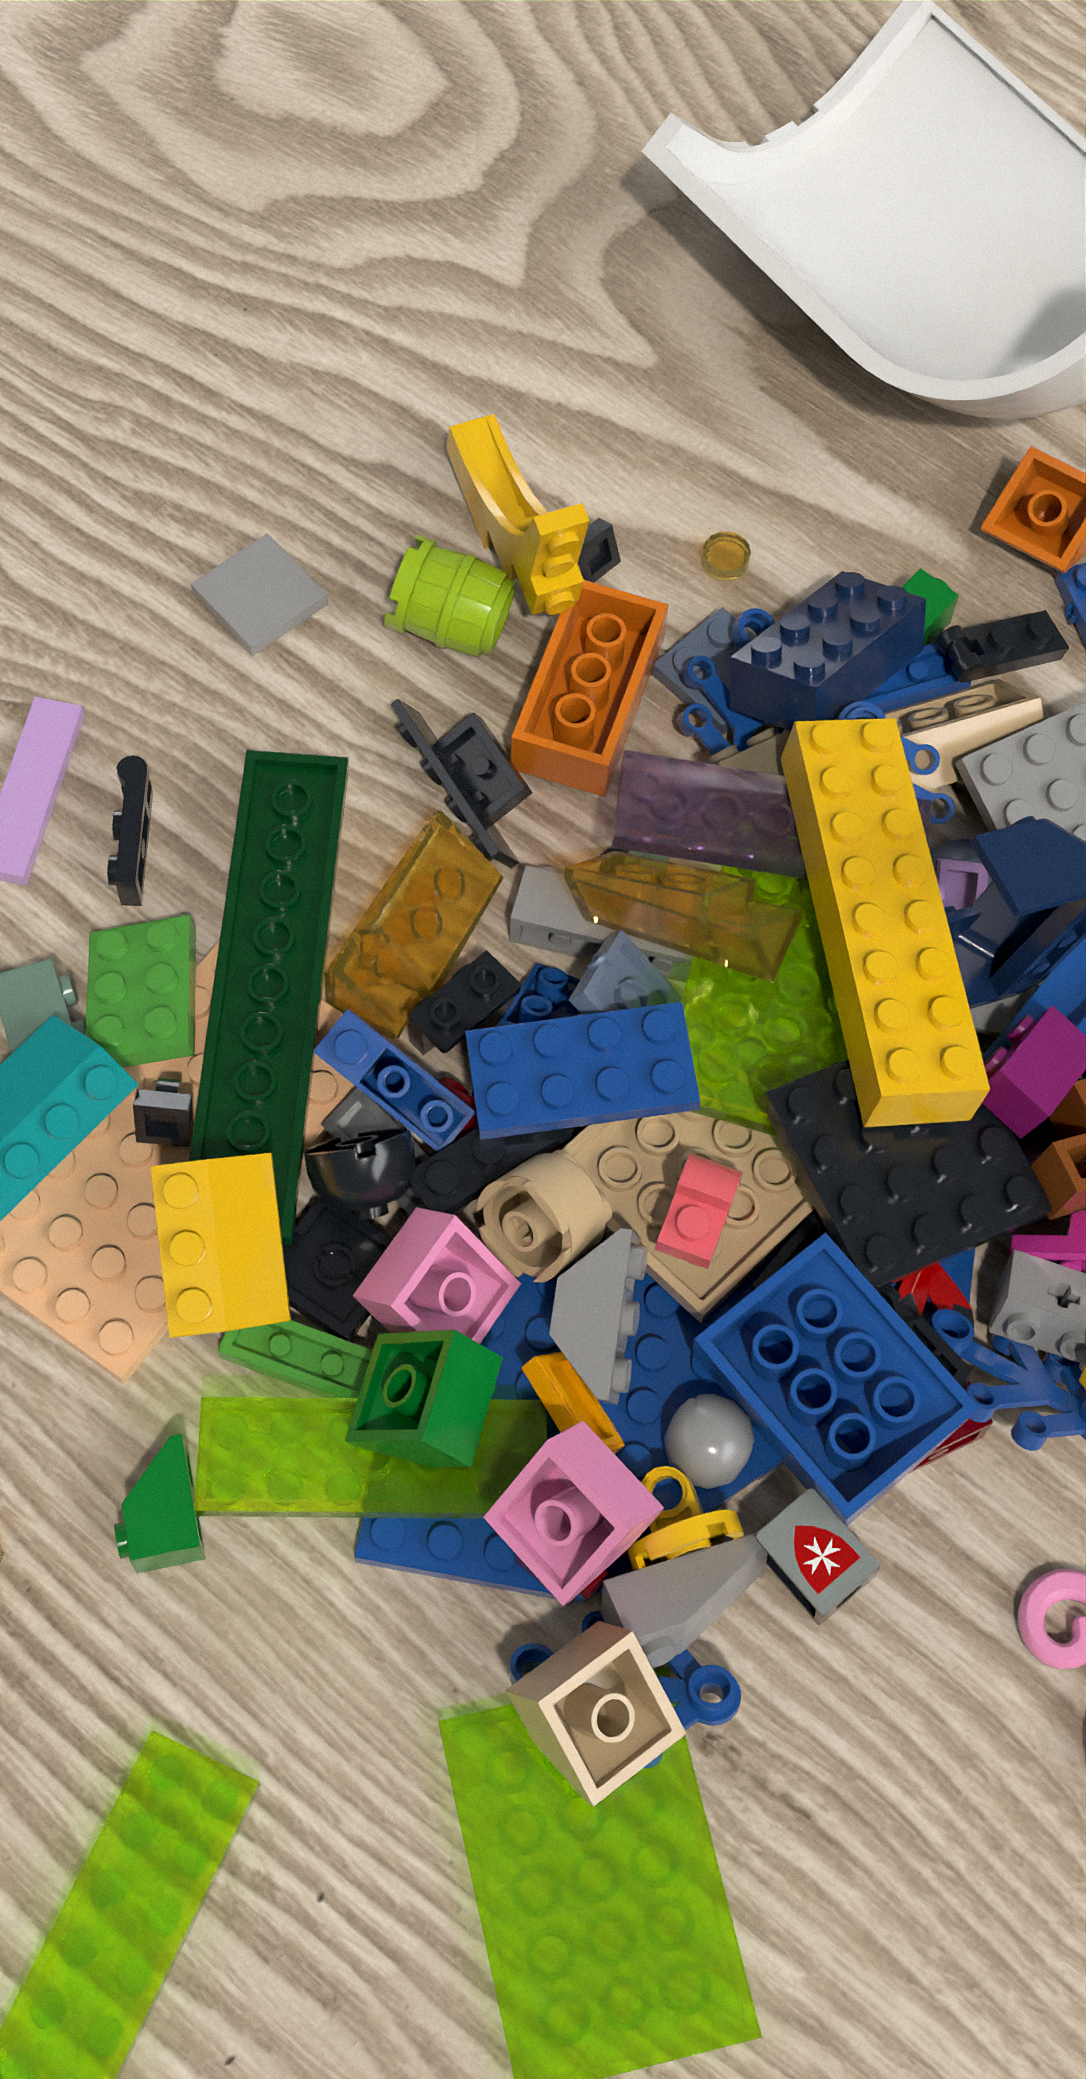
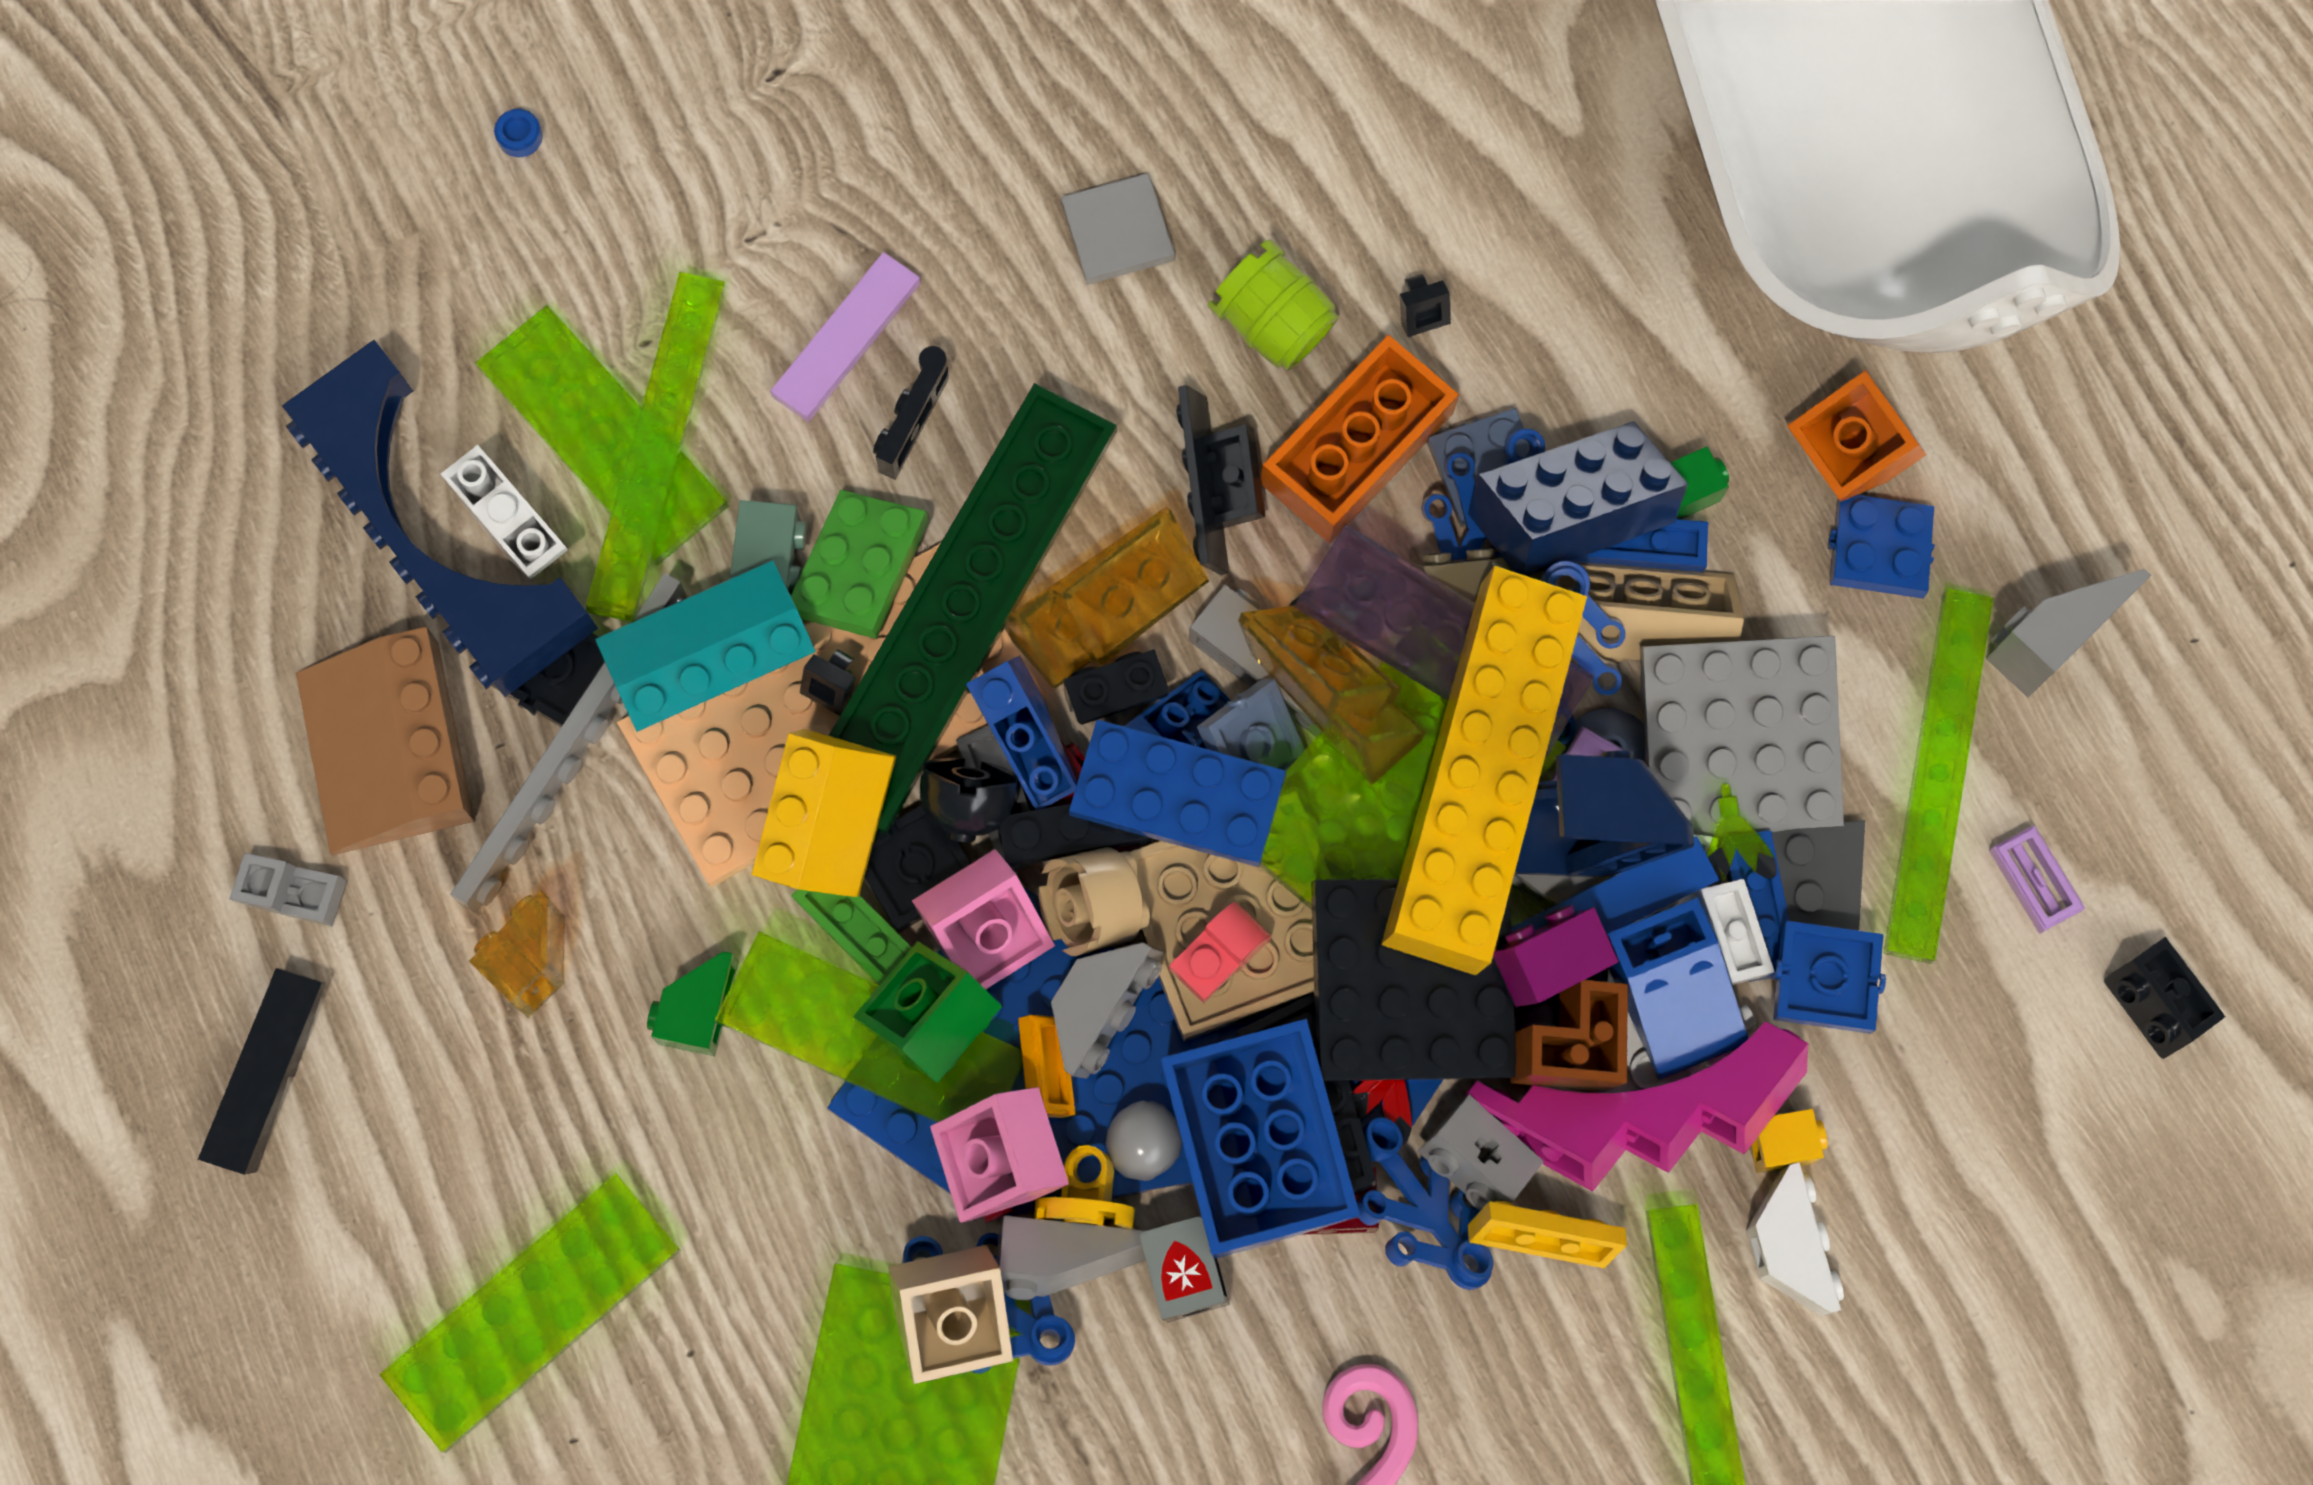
camera: 25 degrees right, 10 degrees up
yellow arch [446,414,590,615] -> none
clear yellow piece [702,531,751,580] -> none
black plate [935,610,1070,683] -> none

